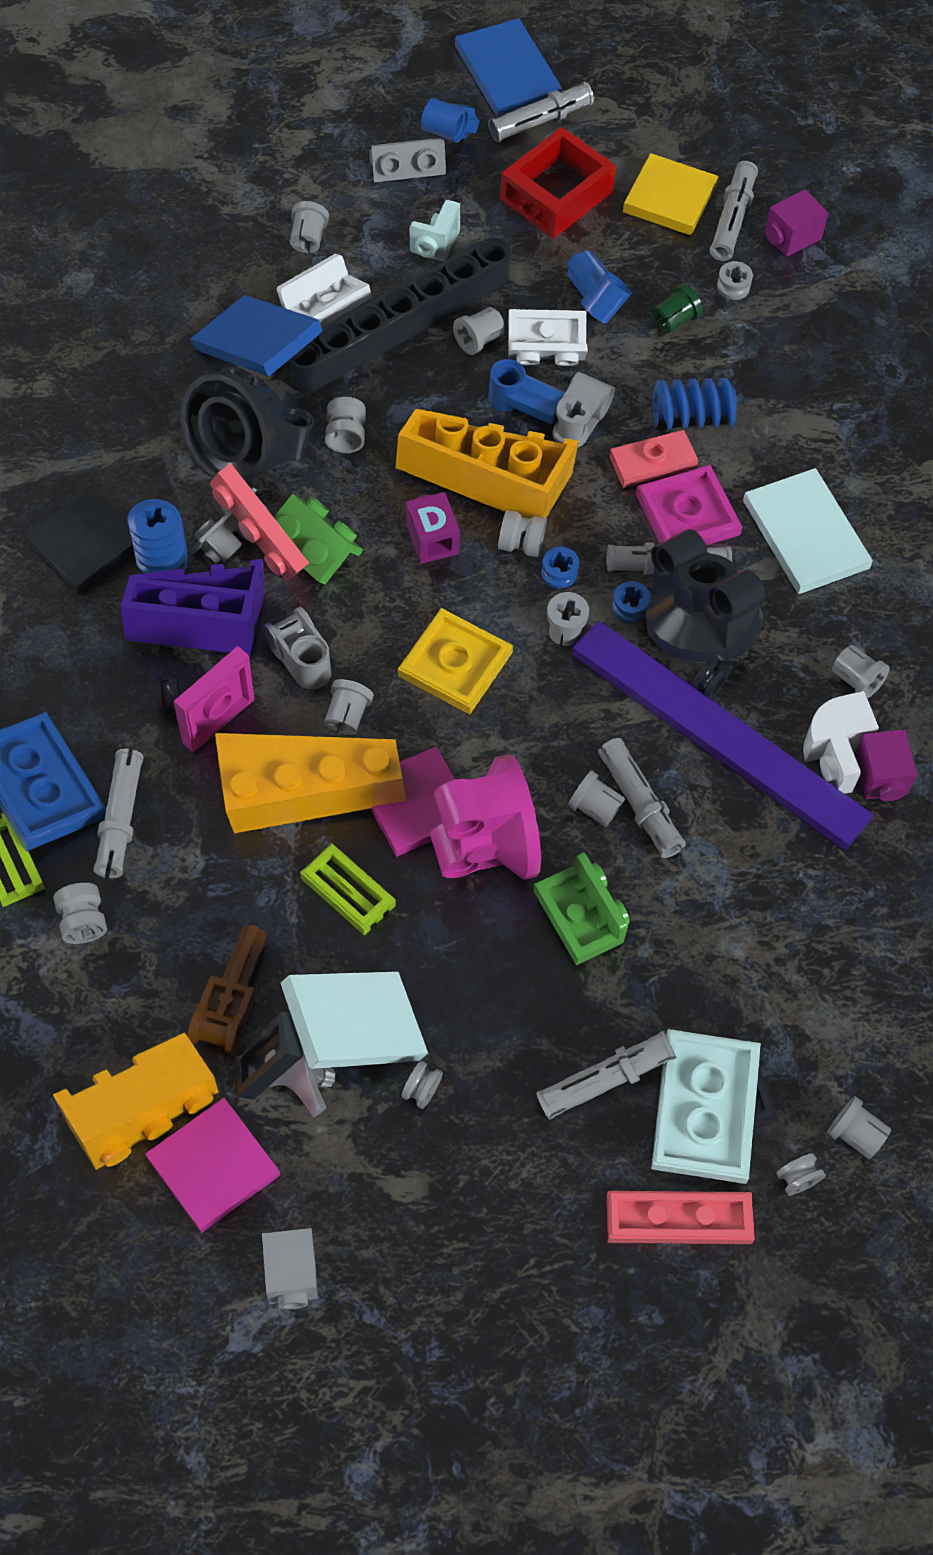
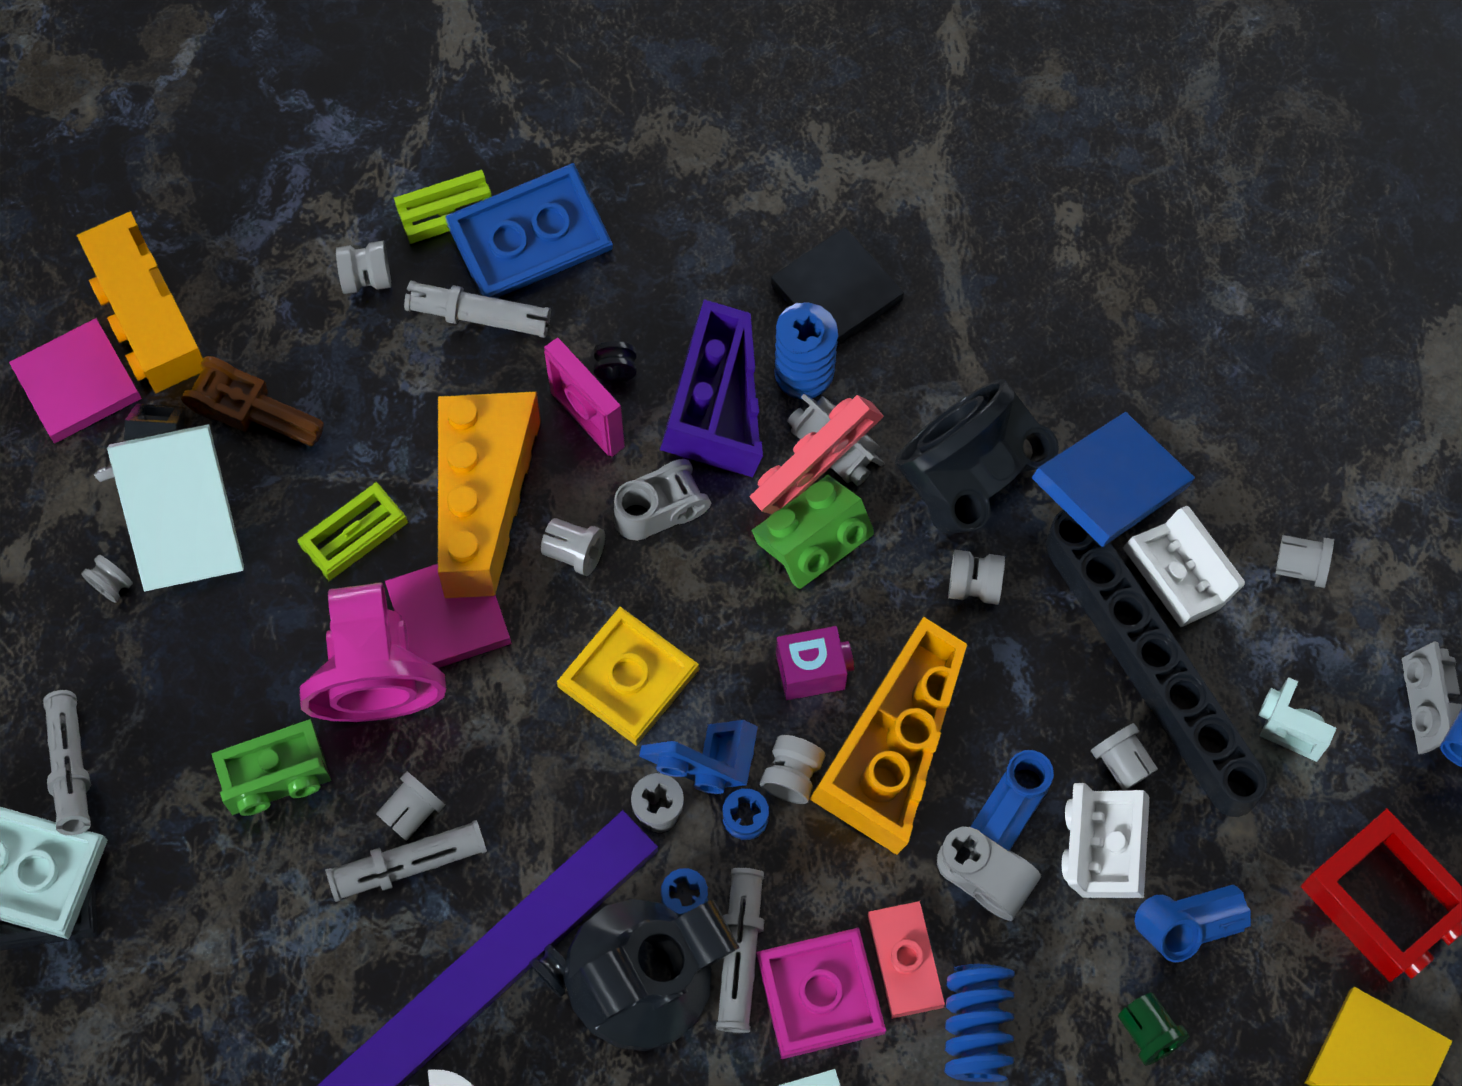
camera: 100 degrees right, 5 degrees up
none -> blue bracket [639,720,758,794]

